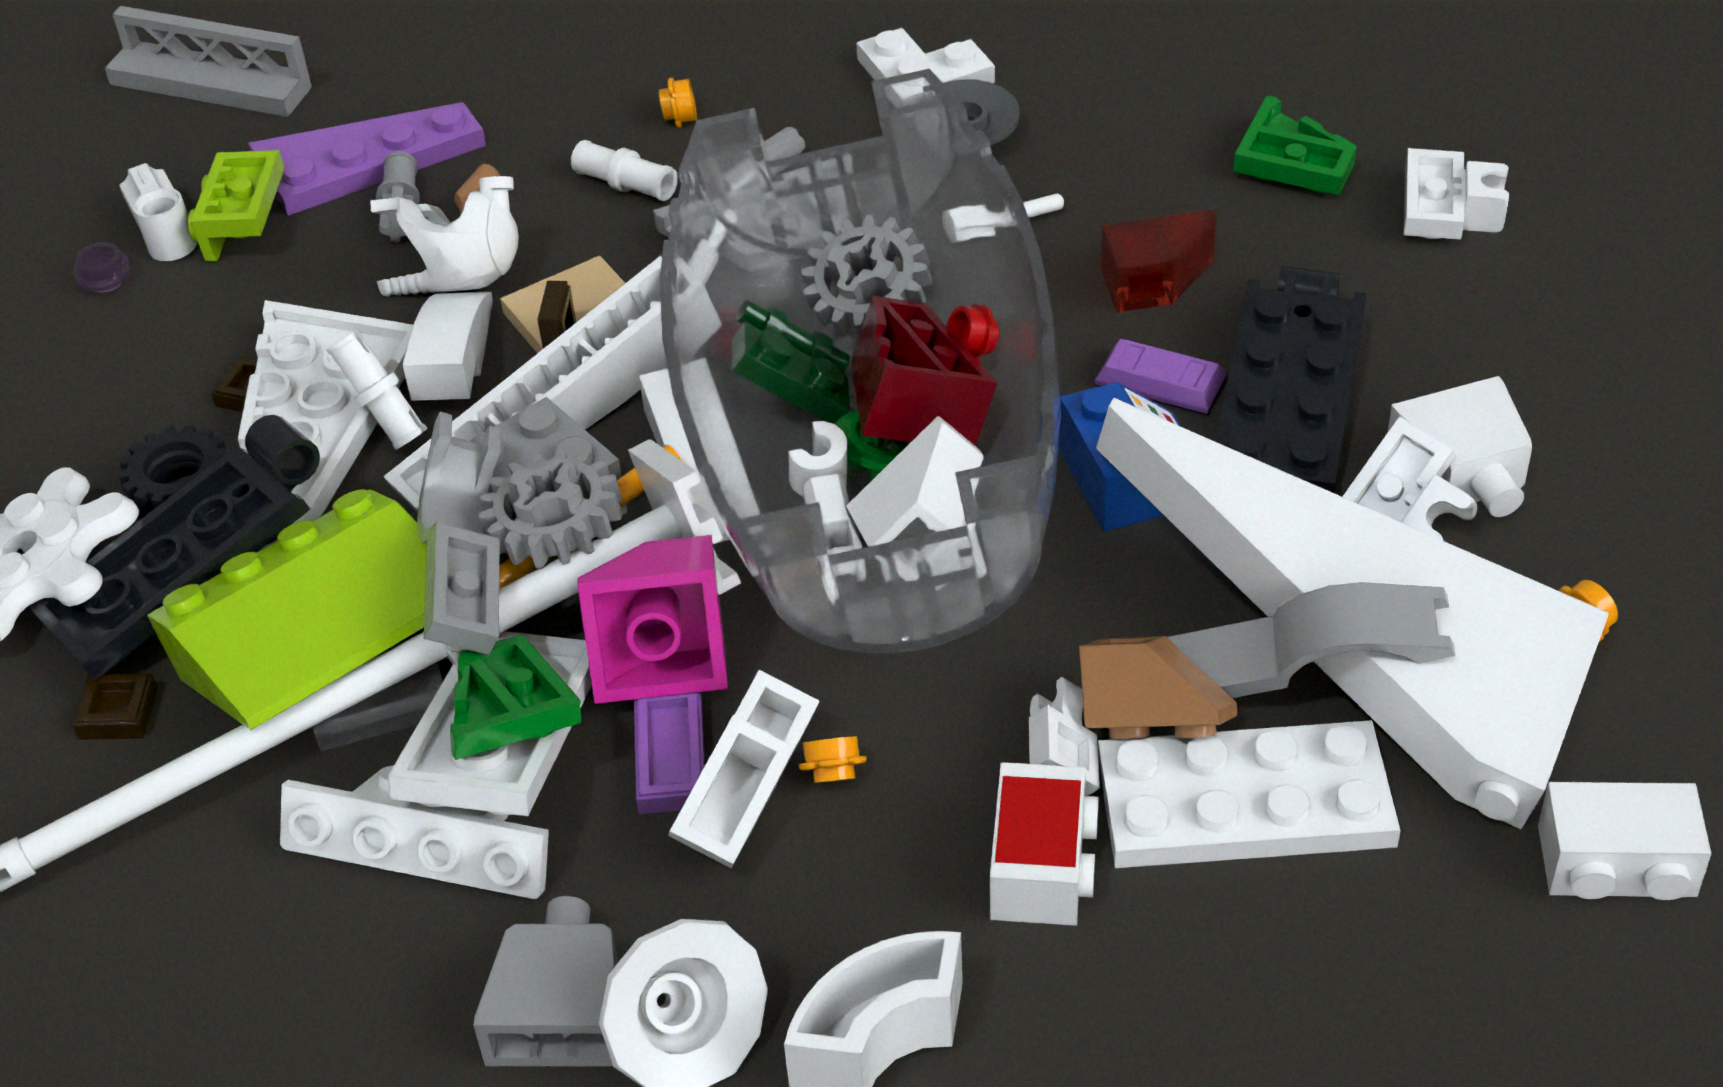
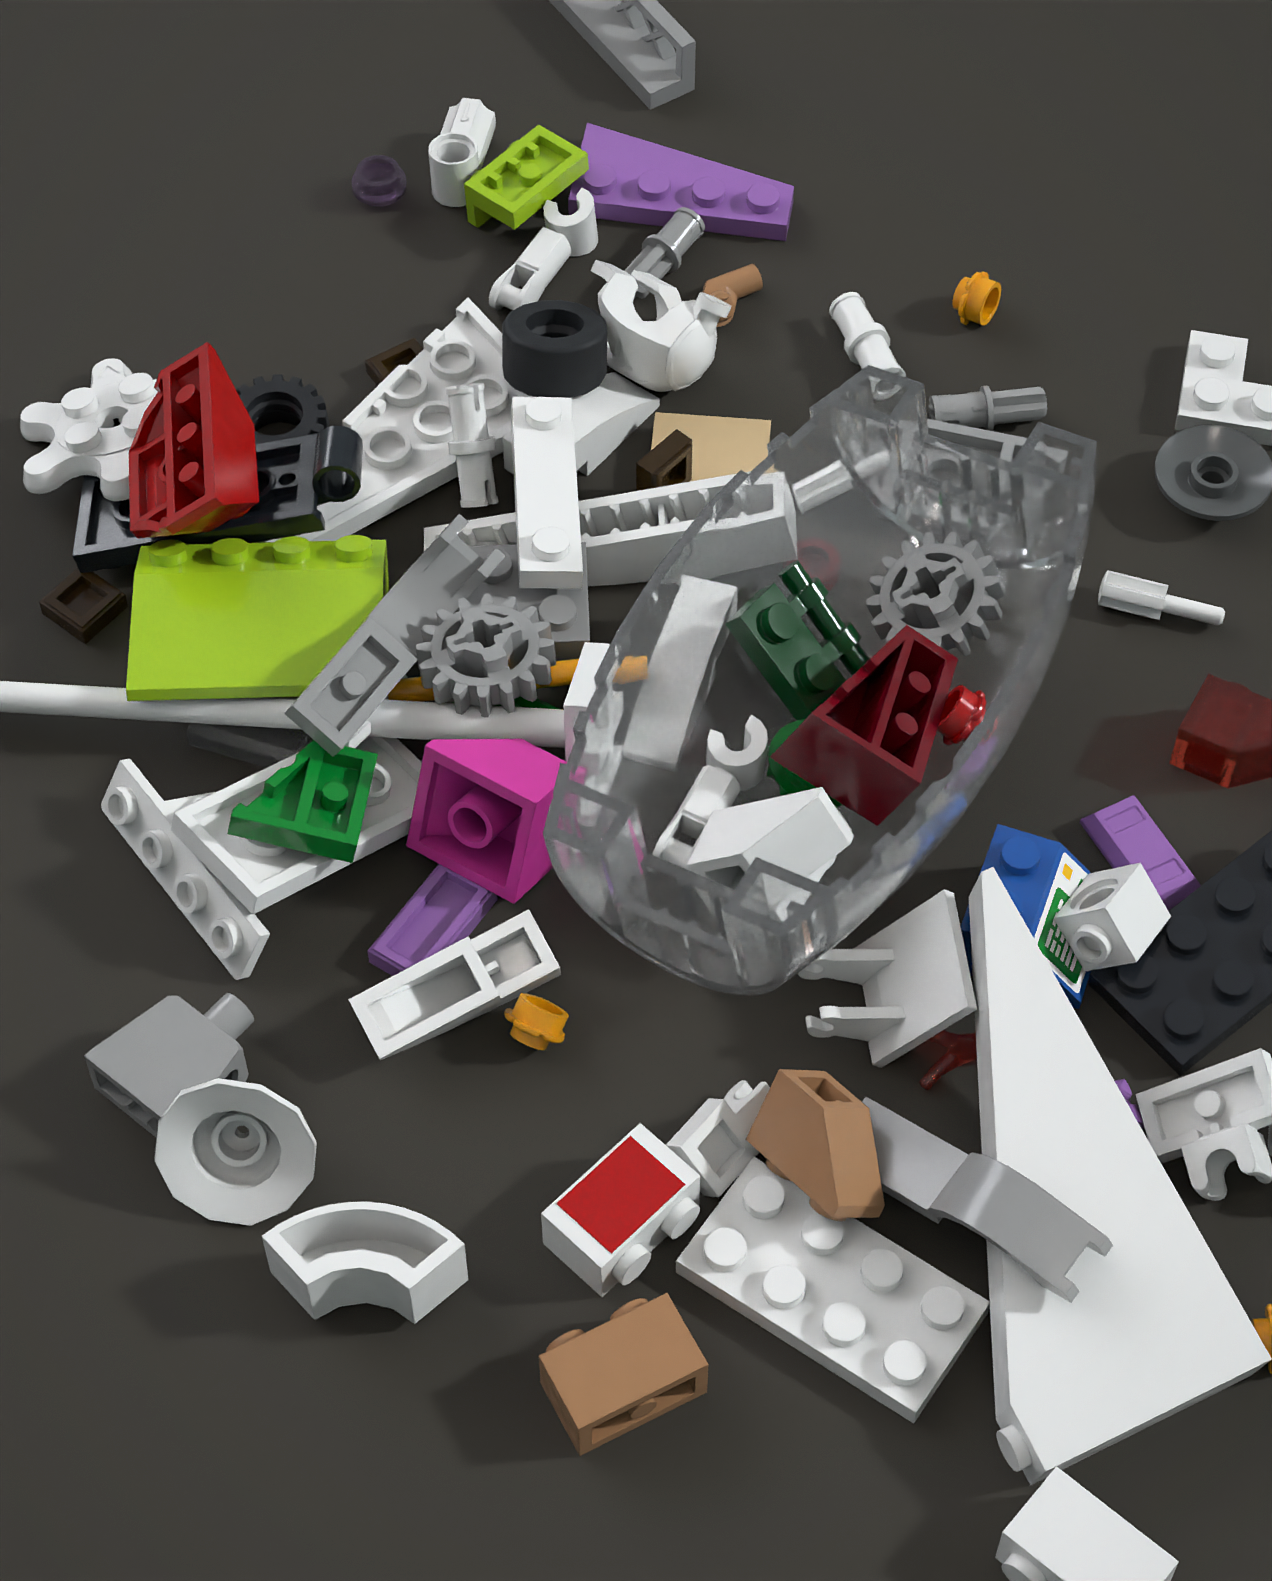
camera: 35 degrees right, 10 degrees up
none -> red wedge [128,342,259,539]
none -> white piece [489,187,598,310]
none -> black tyre [502,300,608,398]
none -> white plate [511,397,583,589]
none -> medium nougat brick [539,1293,709,1456]
none -> white plate [796,889,977,1068]
none -> clear red bar [919,1030,977,1090]
none -> white brick [1054,863,1171,972]

